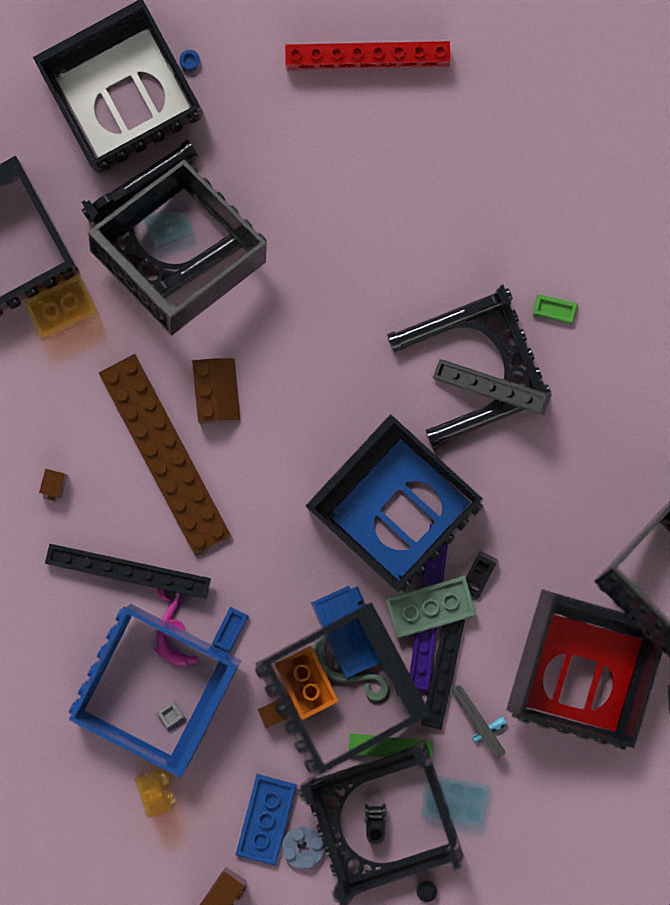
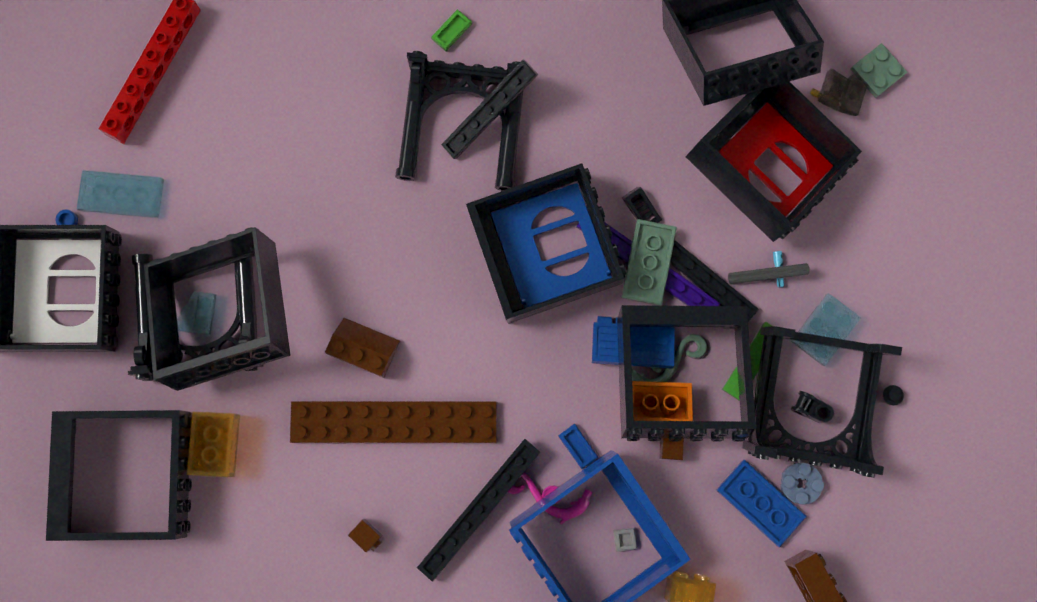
camera: 70 degrees left, 5 degrees down
none -> clear light blue plate [76,170,164,218]

